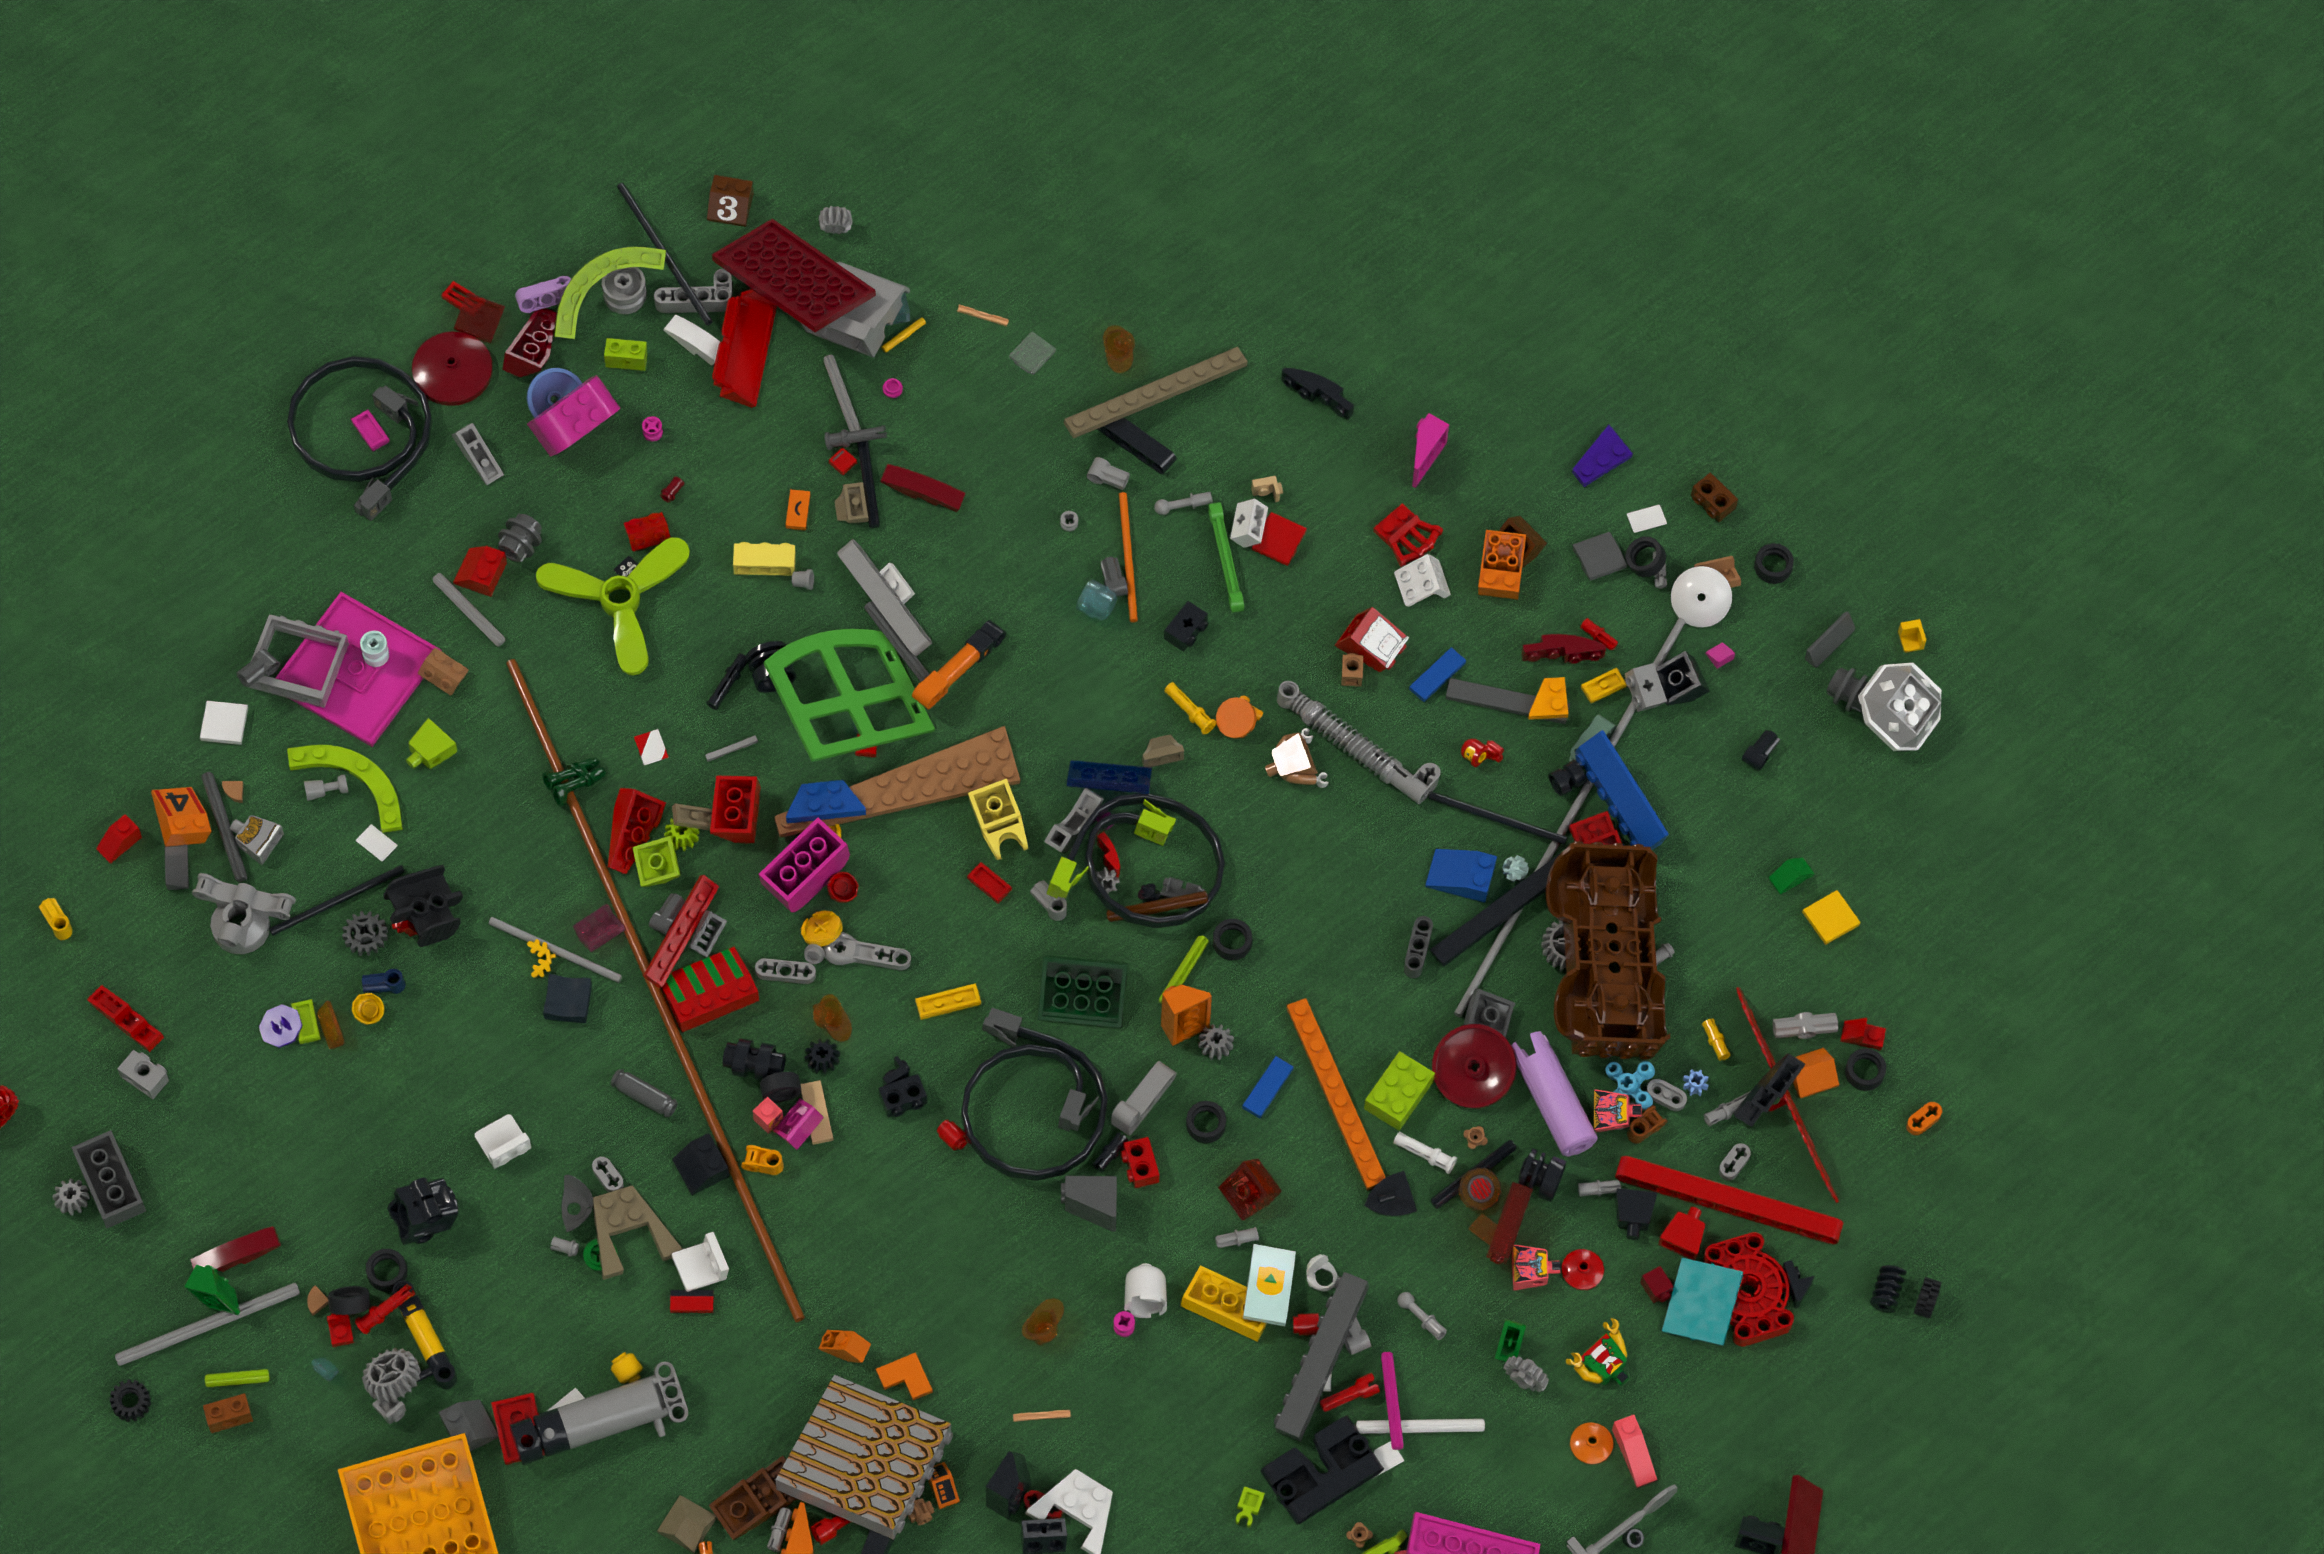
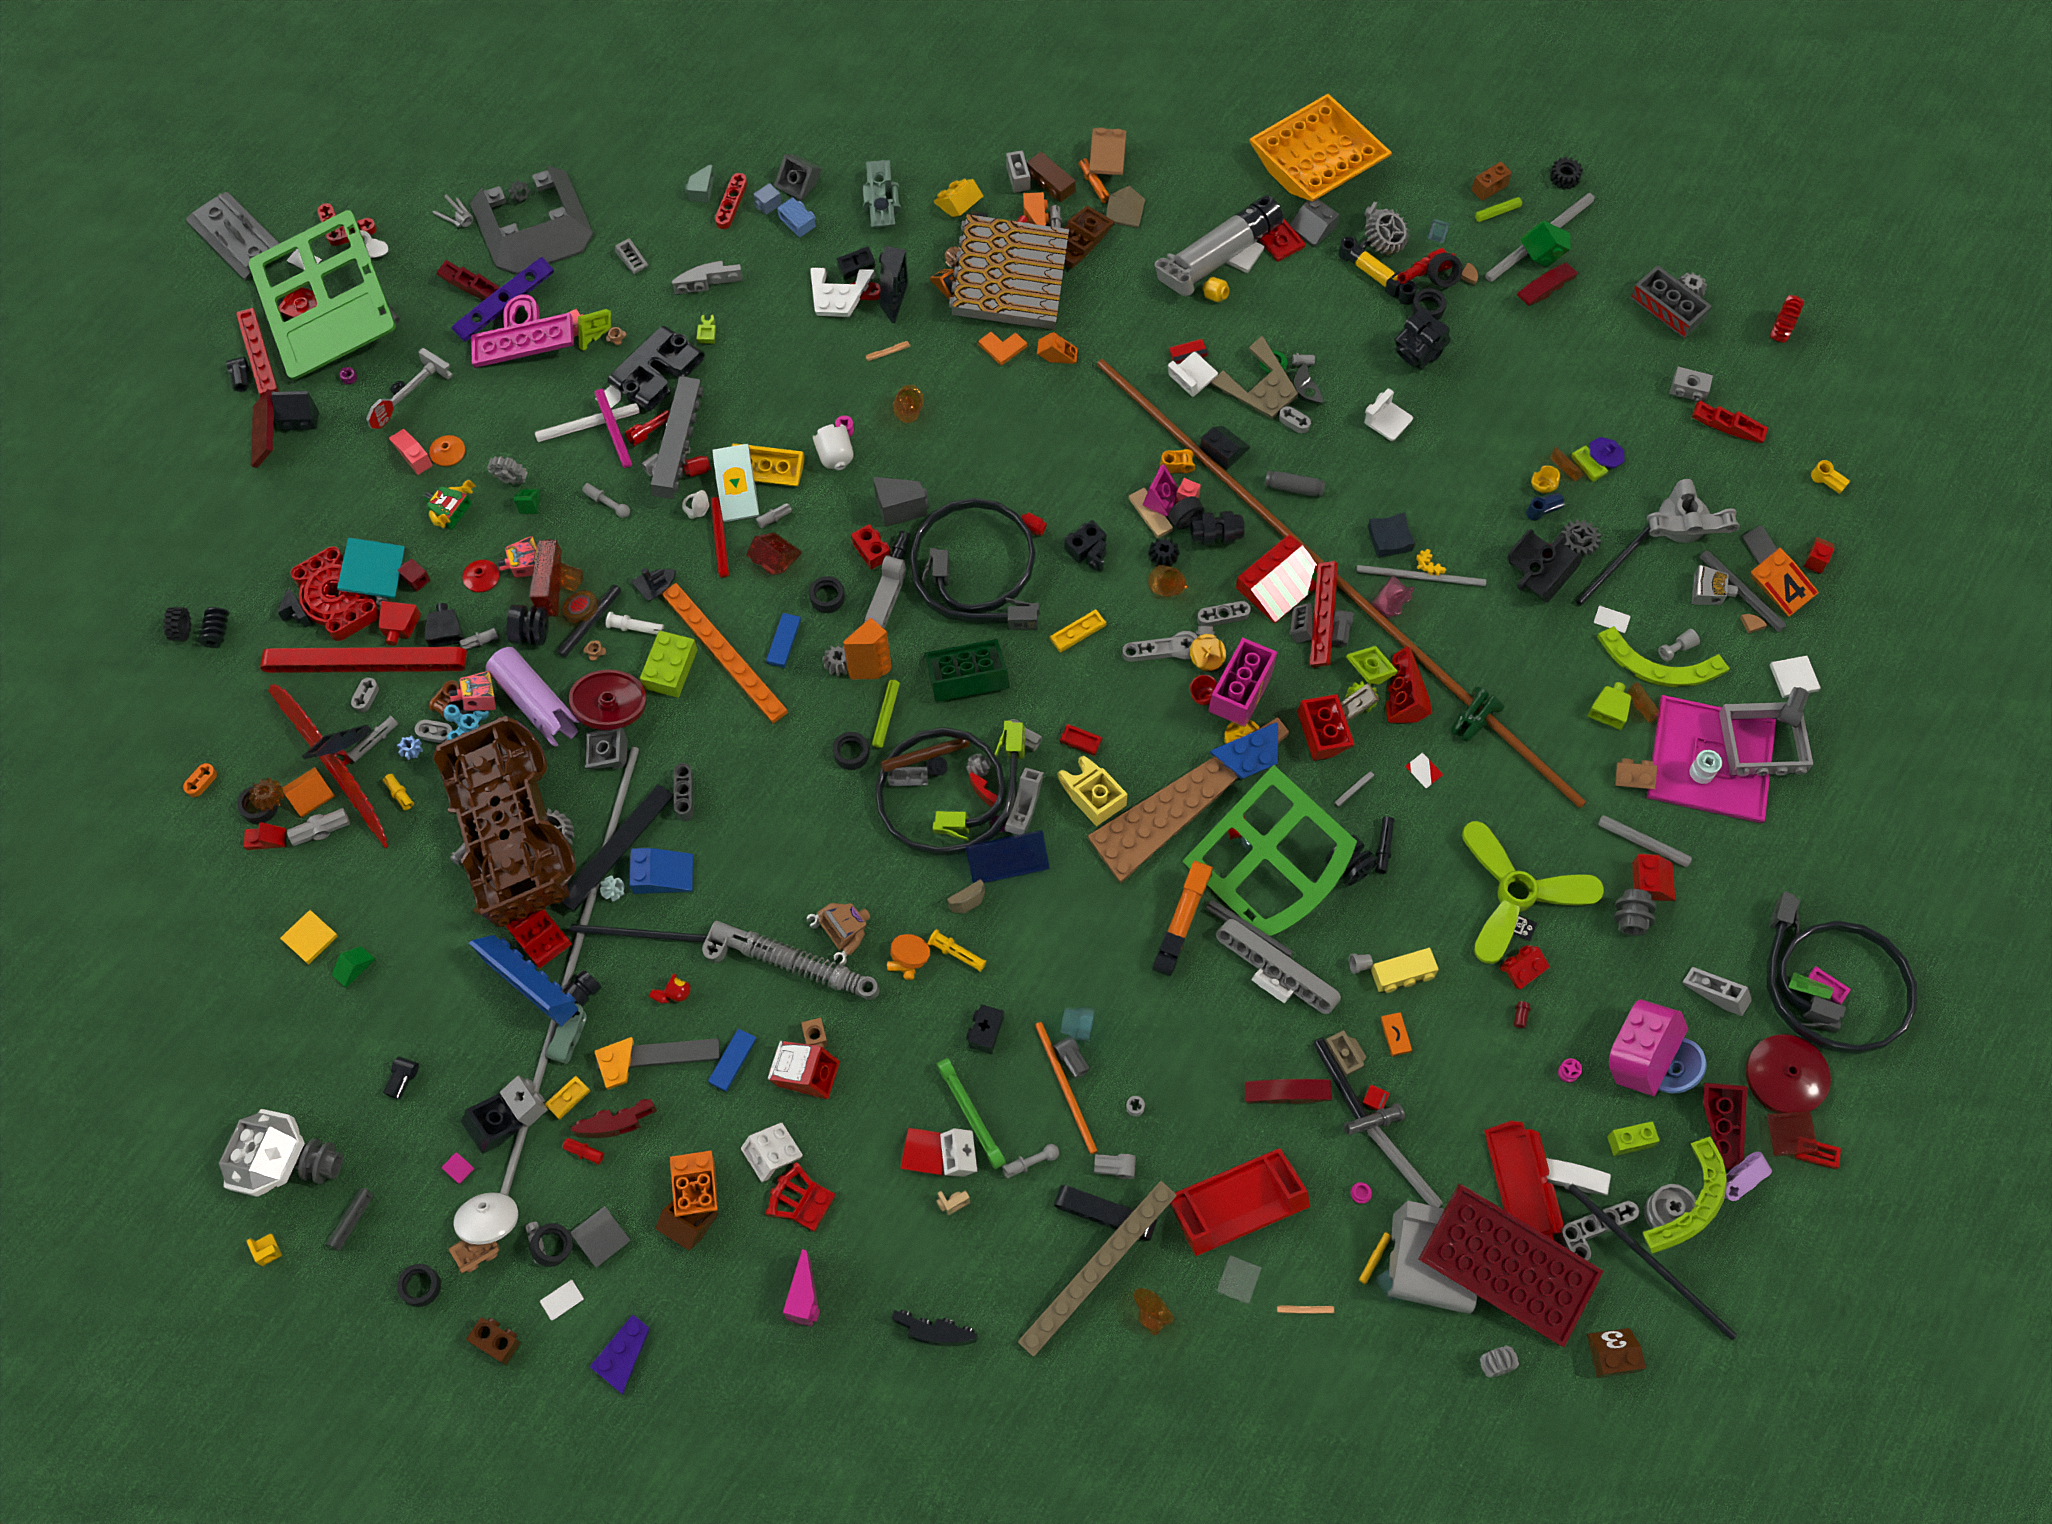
camera: 165 degrees right, 0 degrees up
none -> clear orange gear [249,777,284,811]
none -> red axle [711,497,729,578]
none -> red slope [1170,1148,1310,1256]
none -> clear orange plate [1628,682,1659,723]
none -> bright green wing [1789,972,1834,999]

